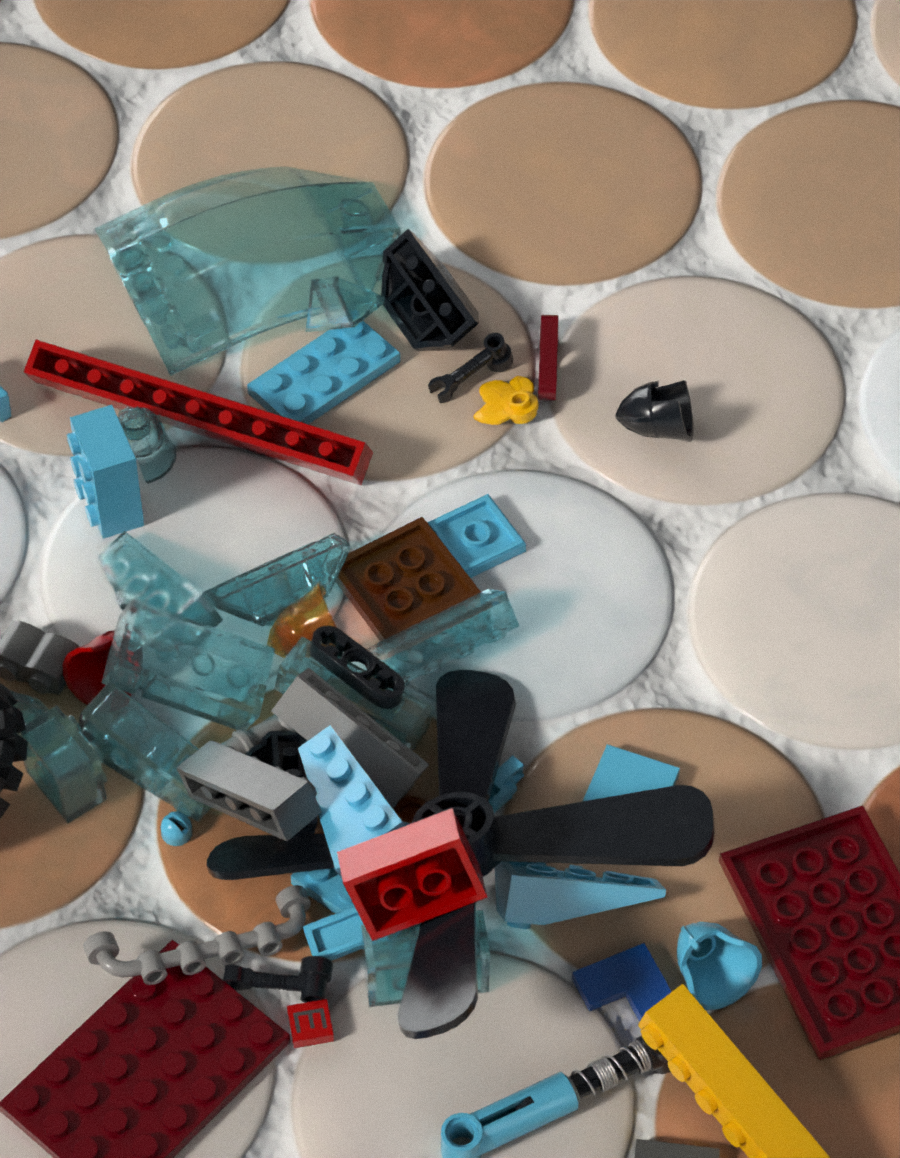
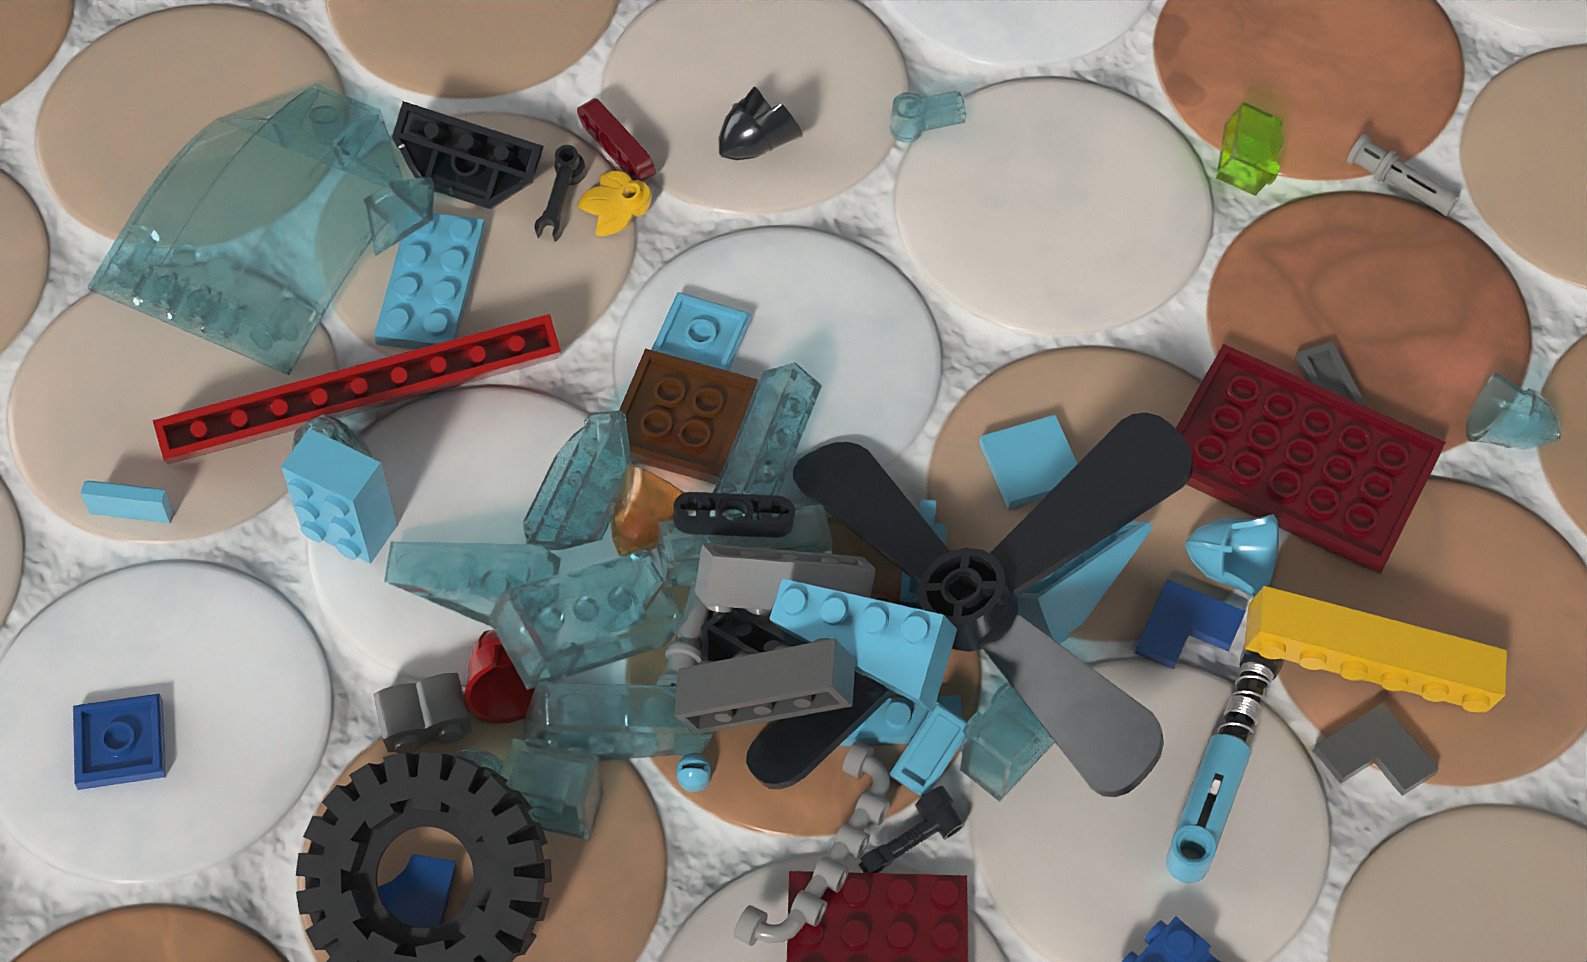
camera: 40 degrees left, 5 degrees up
red tile [287,999,334,1048] -> none
red brick [337,808,487,941] -> none
none -> clear light blue piece [889,91,966,142]

